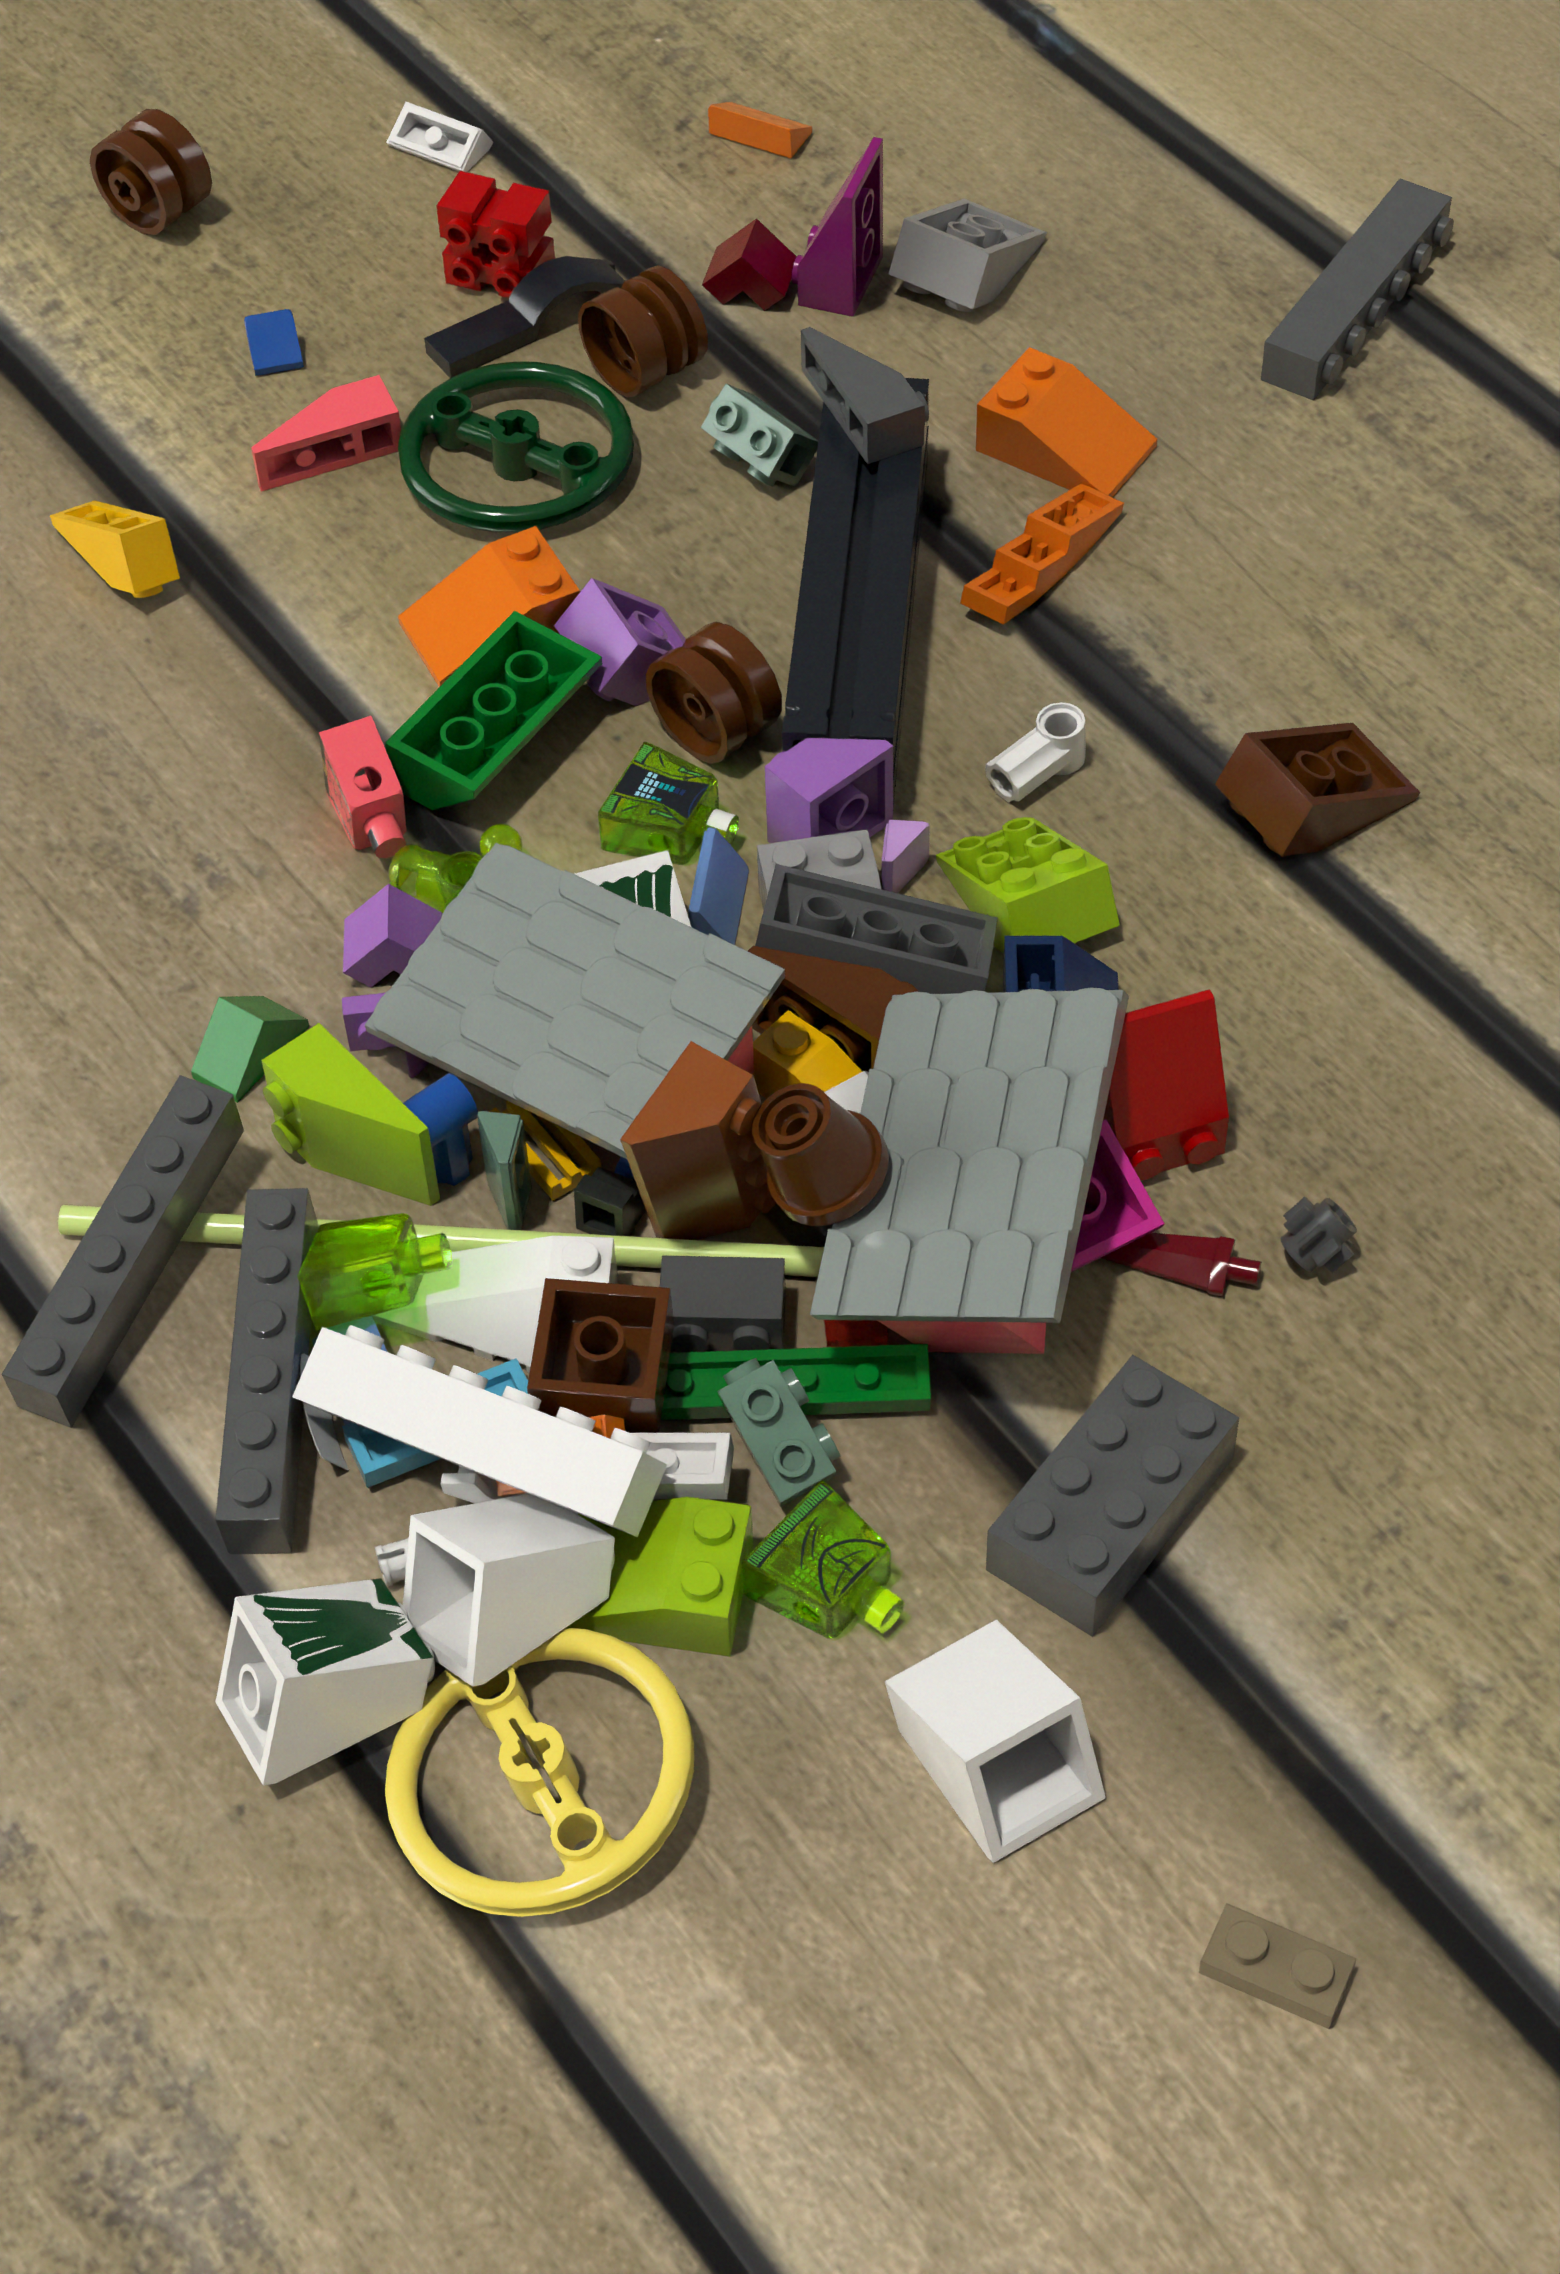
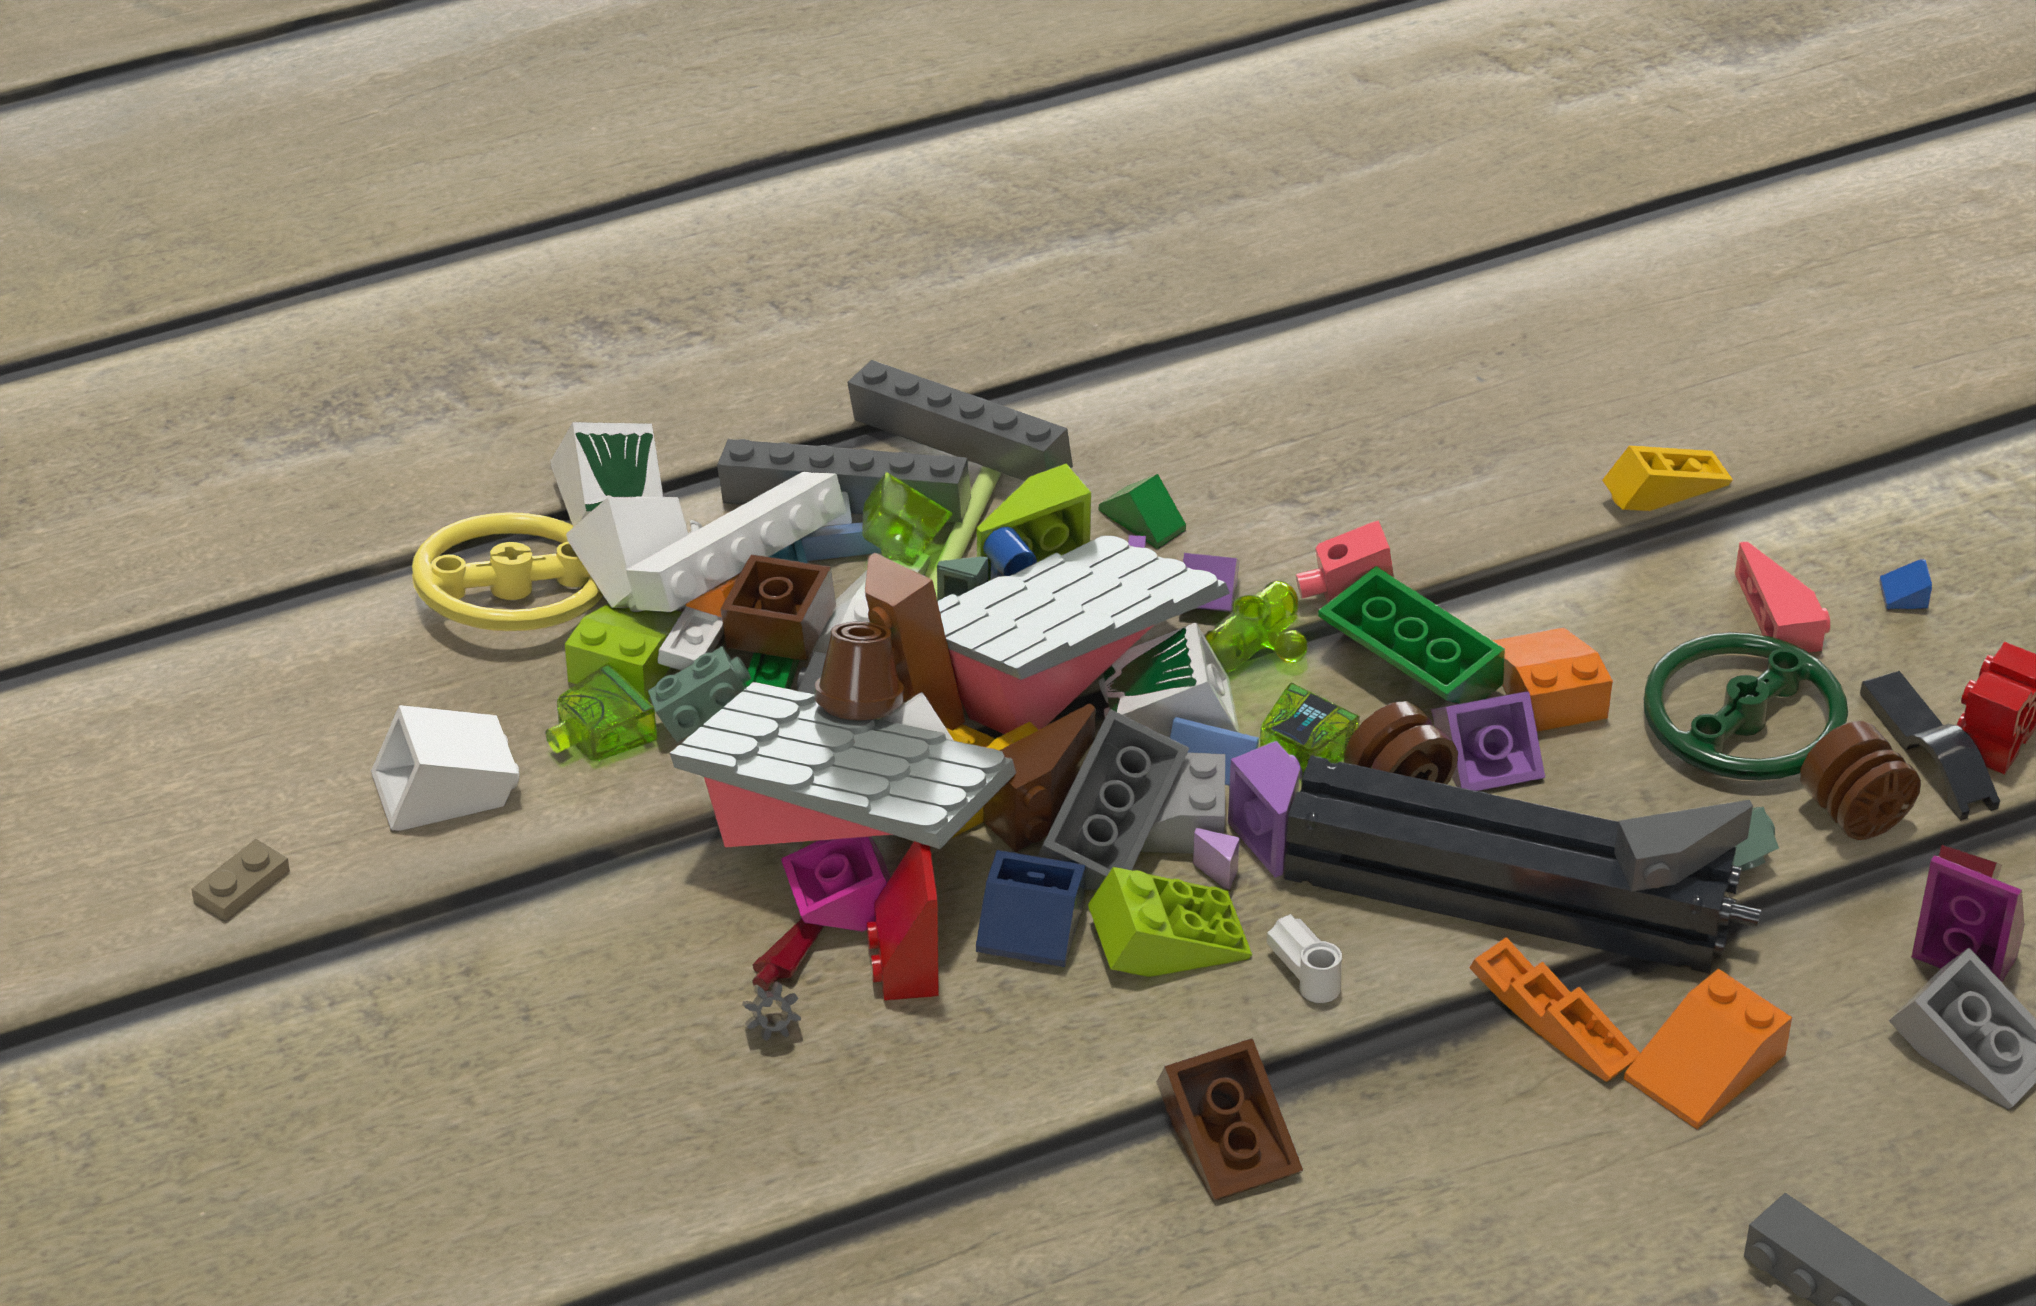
camera: 100 degrees right, 10 degrees down
dark grey brick [986,1355,1239,1637] -> none

